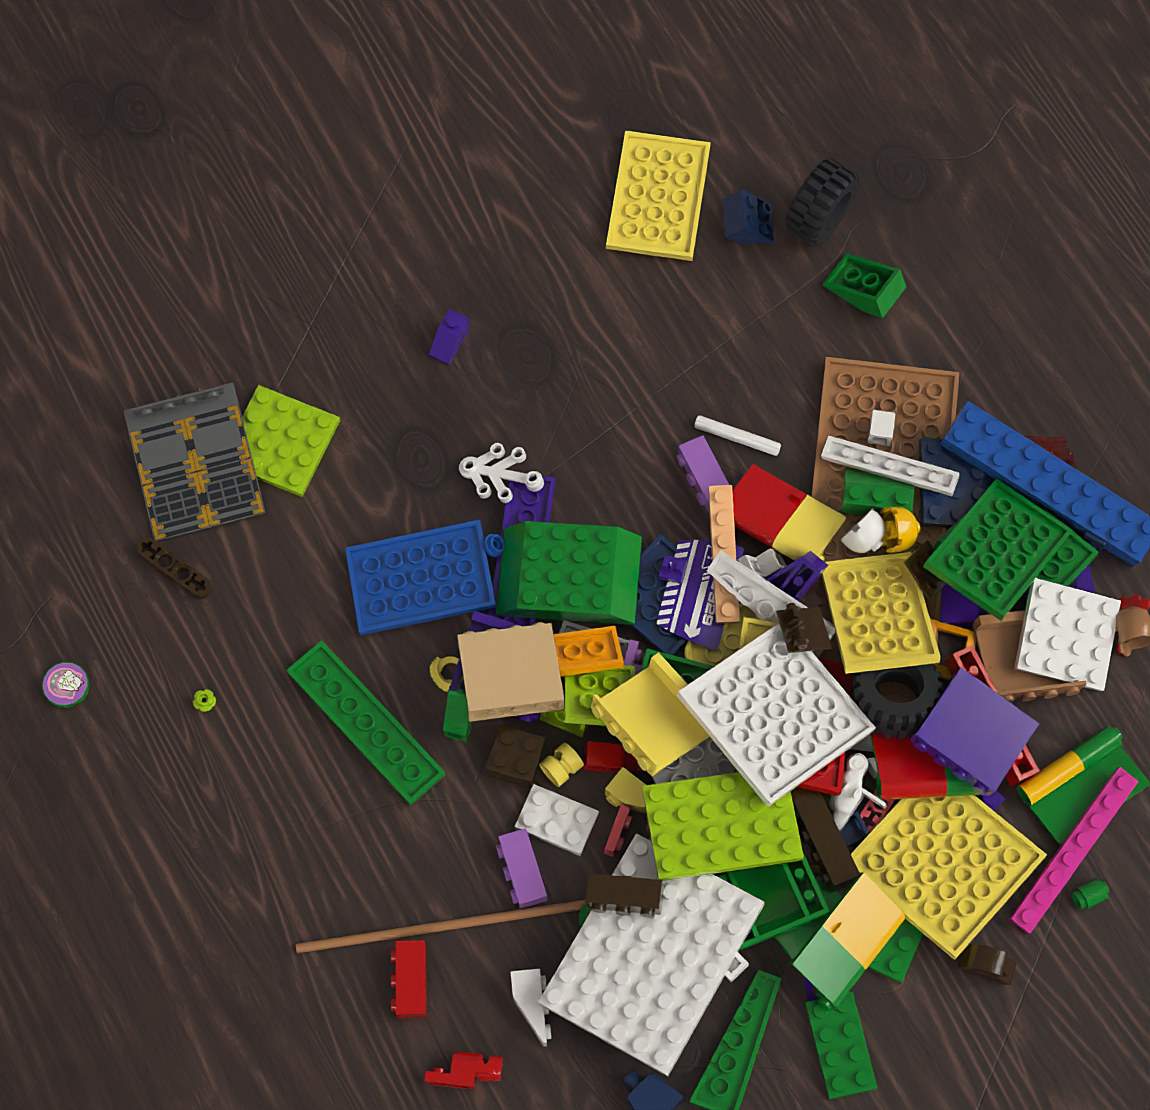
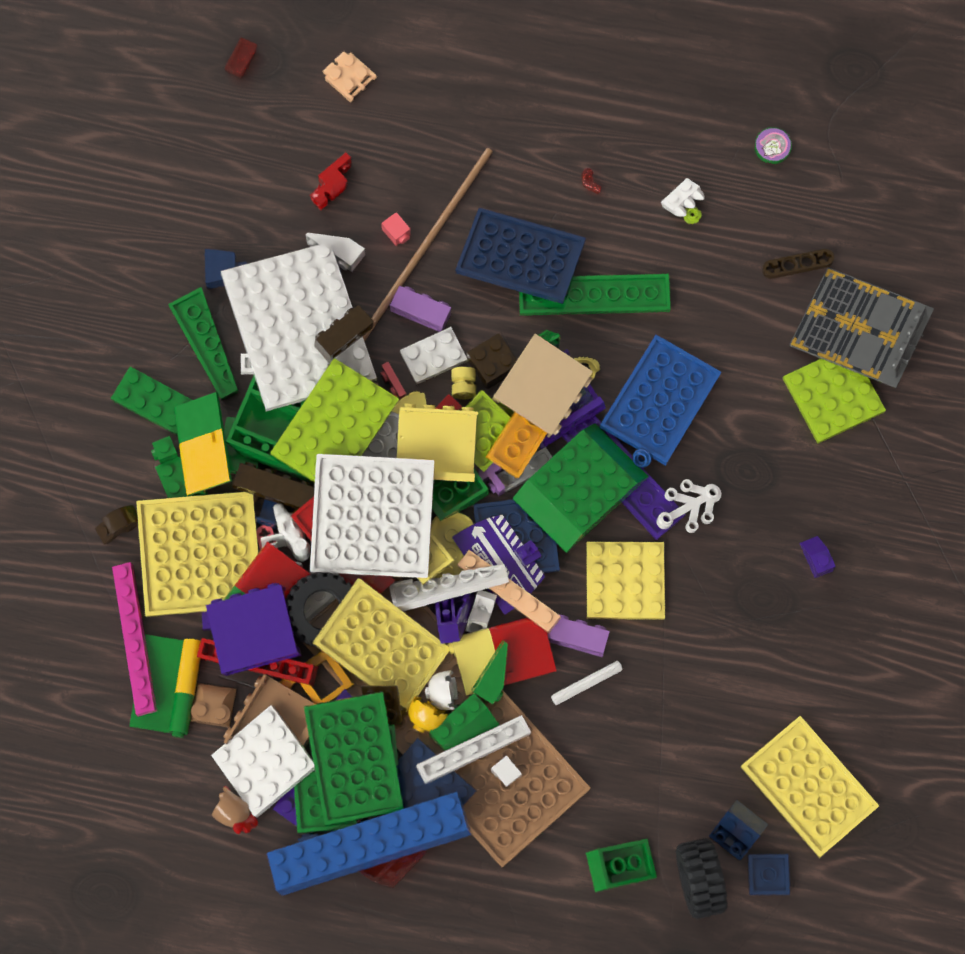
camera: 130 degrees right, 5 degrees up
red brick [391,940,427,1019] -> none
dark brown hinge [776,603,832,653] -> none
green brick [1071,878,1109,910] -> none
none -> green brick [151,436,178,464]
none -> medium nougat slope [190,683,237,728]
none -> coral brick [382,212,411,246]
none -> dark blue plate [456,208,586,304]
none -> green slope [471,640,508,704]
none -> clear red arm [581,168,602,195]
none -> light yellow plate [586,542,665,619]
none -> white plate [661,178,705,217]
none -> dark blue plate [748,854,790,895]

